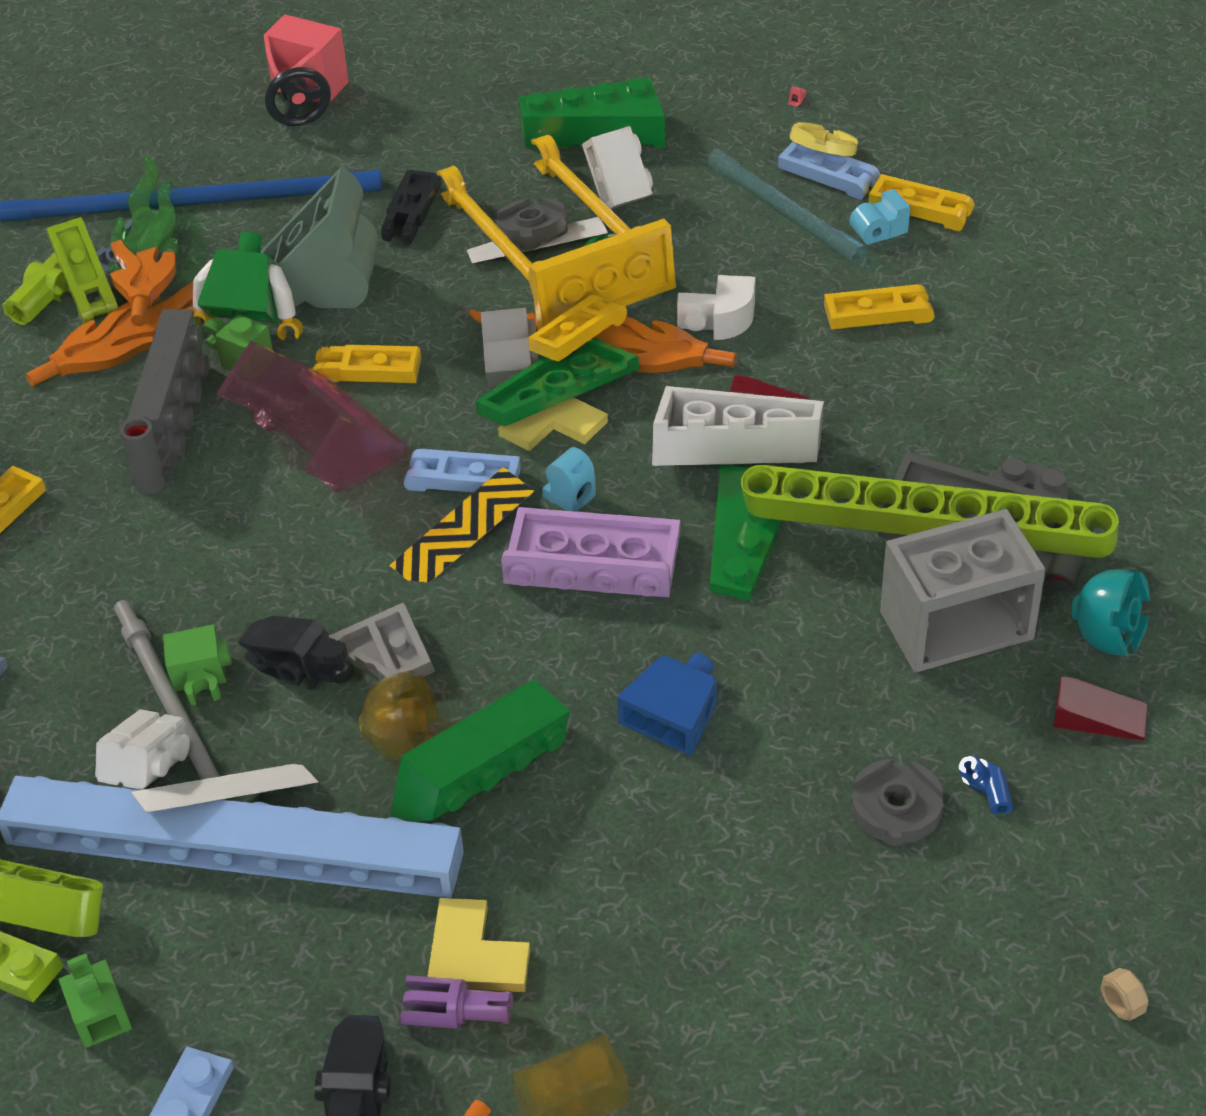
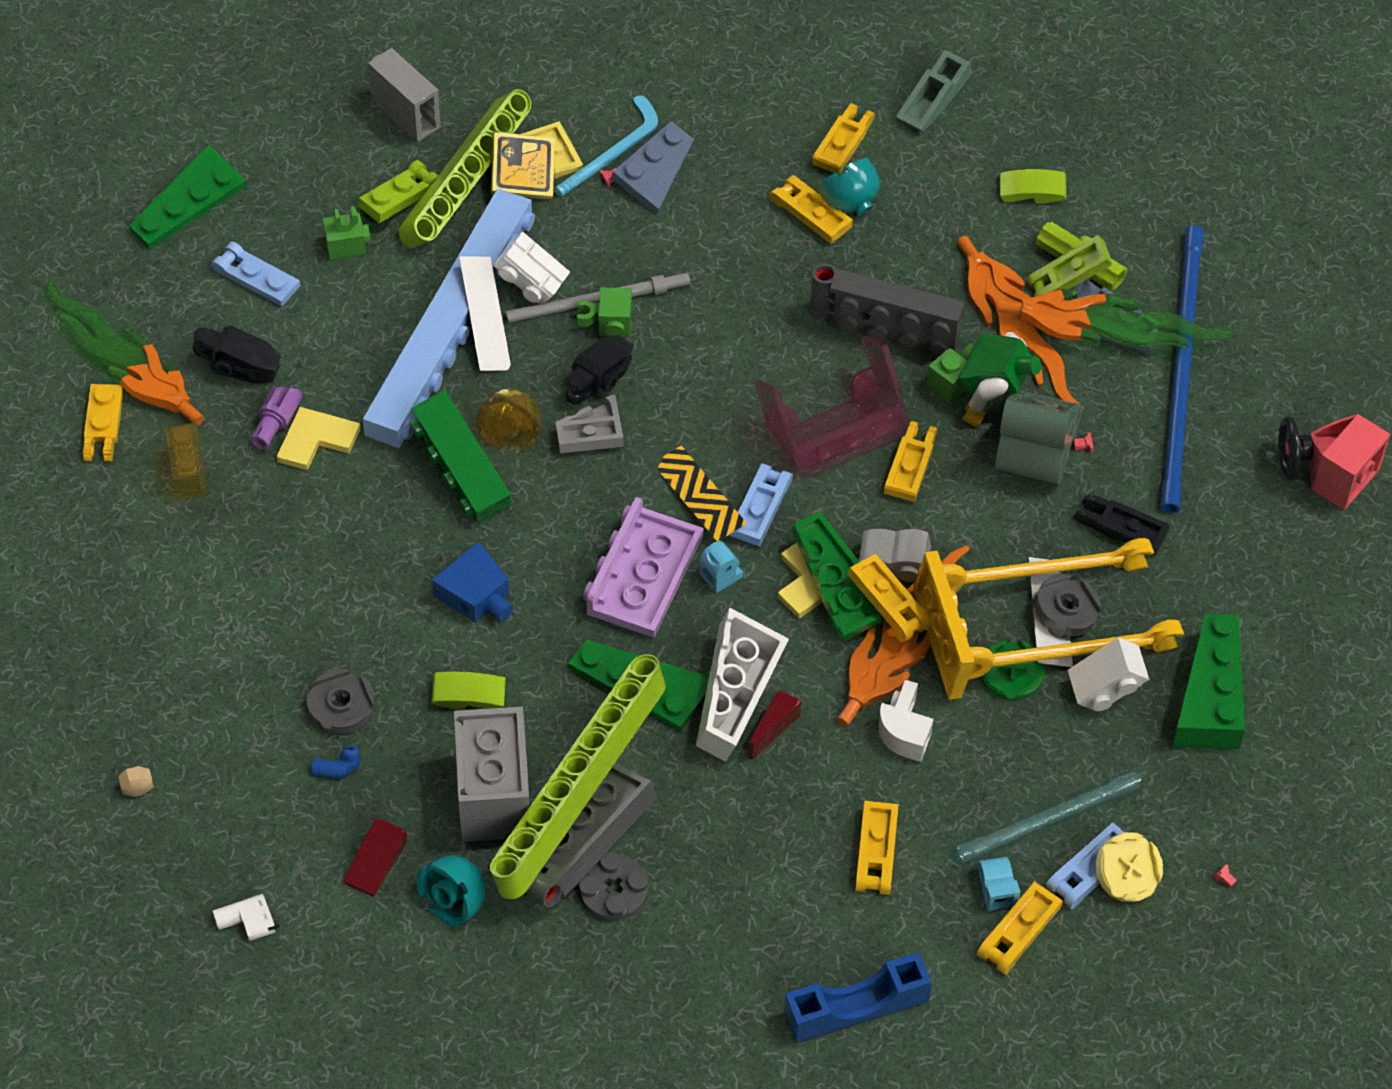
camera: 100 degrees right, 10 degrees up
none -> lime slope [431,672,506,710]
none -> blue arch [784,952,932,1043]

